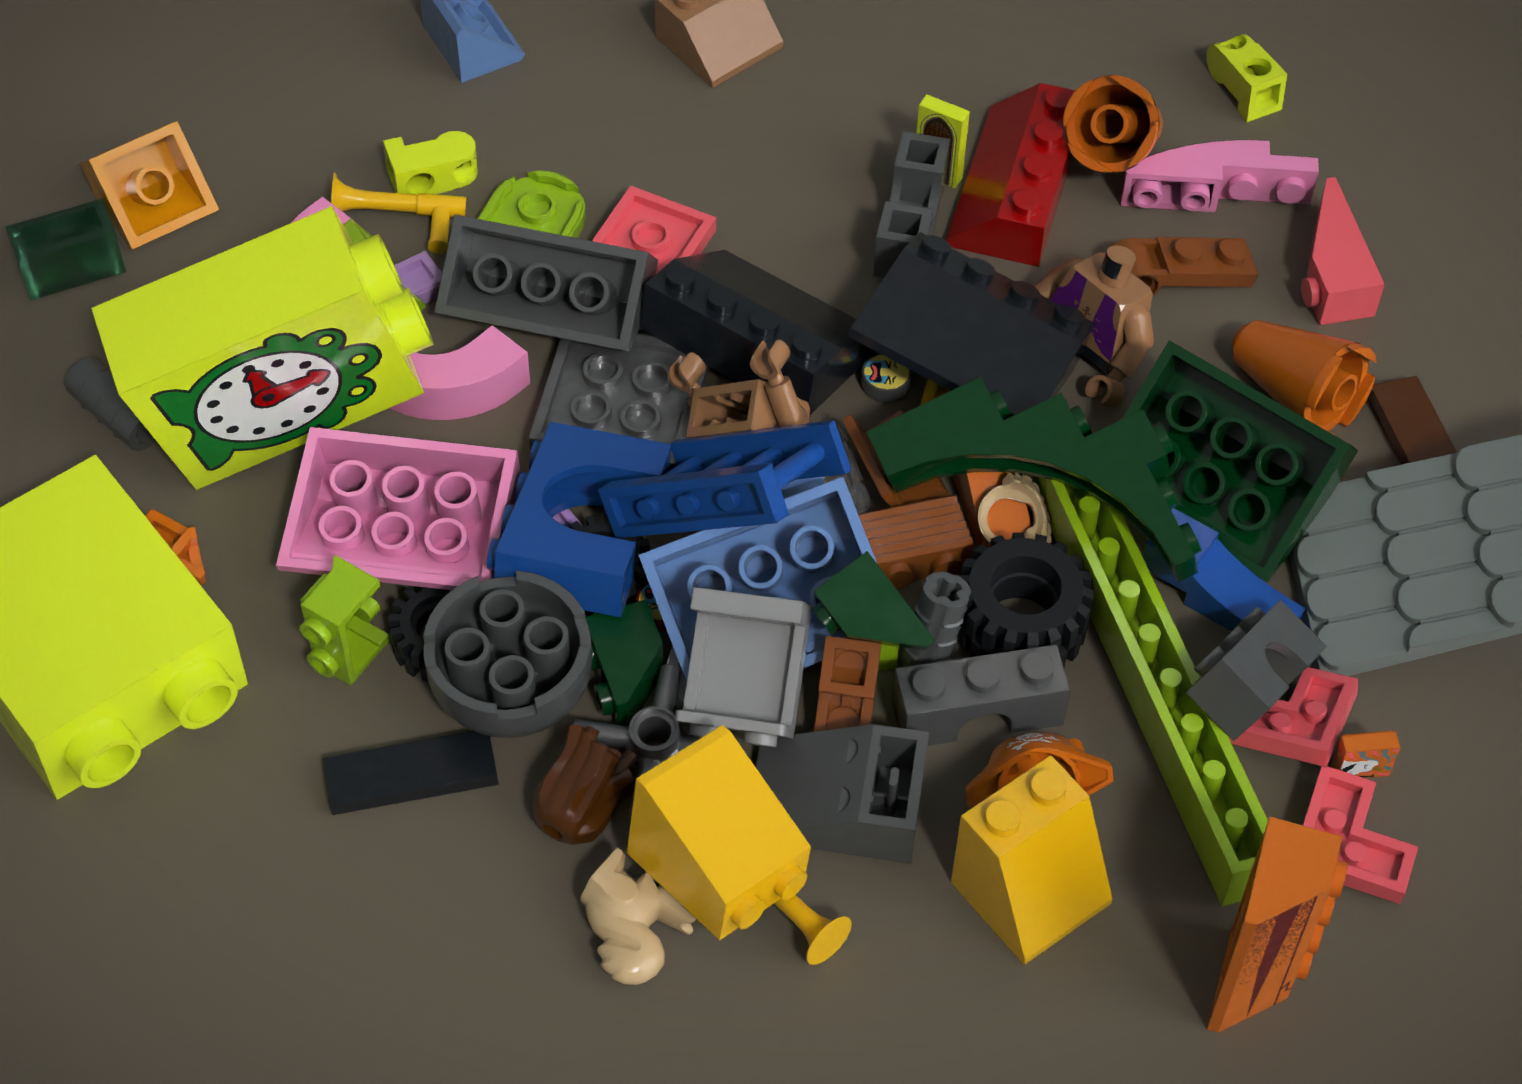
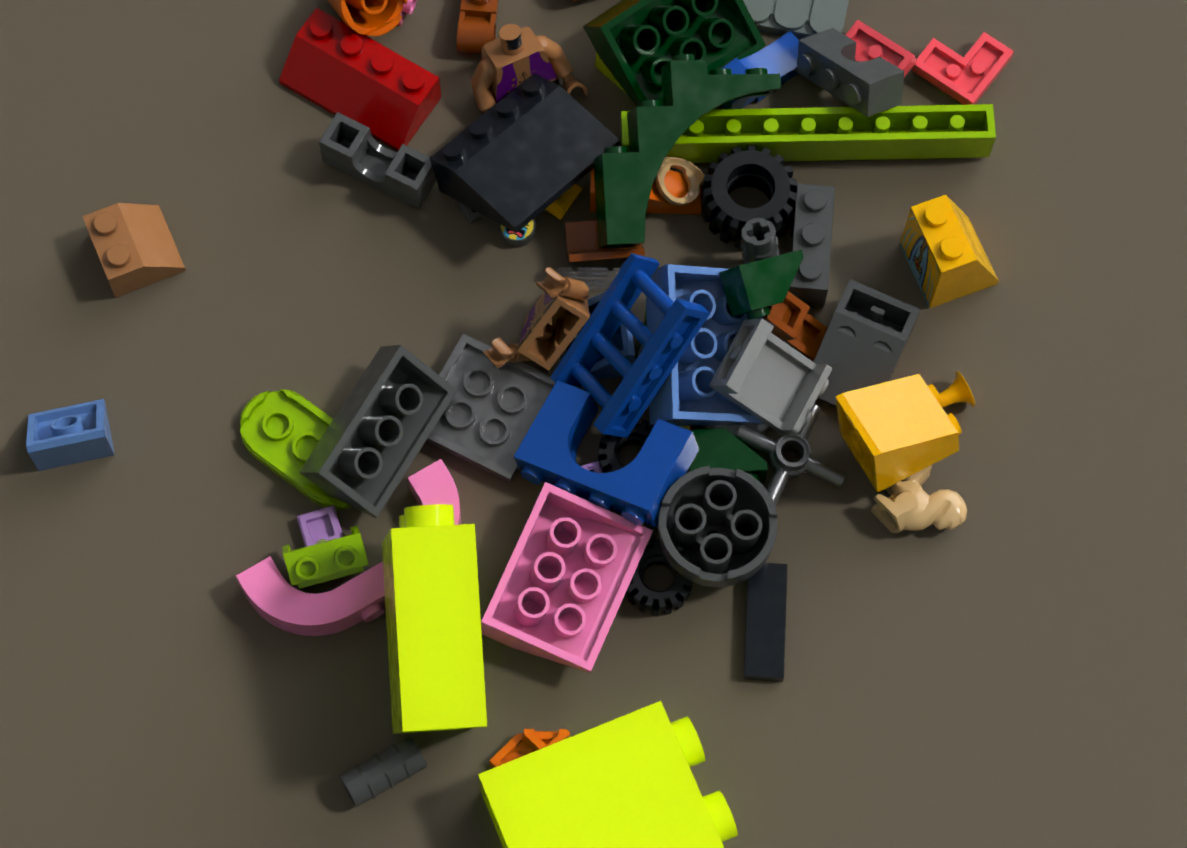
camera: 75 degrees left, 15 degrees up
clear green slope [4,198,126,301] -> none
light orange slope [79,121,219,250] -> none
lime window [299,555,390,686] -> none
yellow piece [331,172,466,254] -> none
neon yellow leg [383,131,478,195] -> none
reddish brown piece [533,724,638,845] -> none
coral plate [592,185,716,275] -> none
black slope [640,250,876,416] -> none
dark orange brick [858,494,973,590] -> none
neon yellow tile [917,94,970,188] -> none
orange hat [965,732,1114,808] -> none
orange slope [1207,816,1348,1033] -> none
orange tile [1331,730,1401,778] -> none

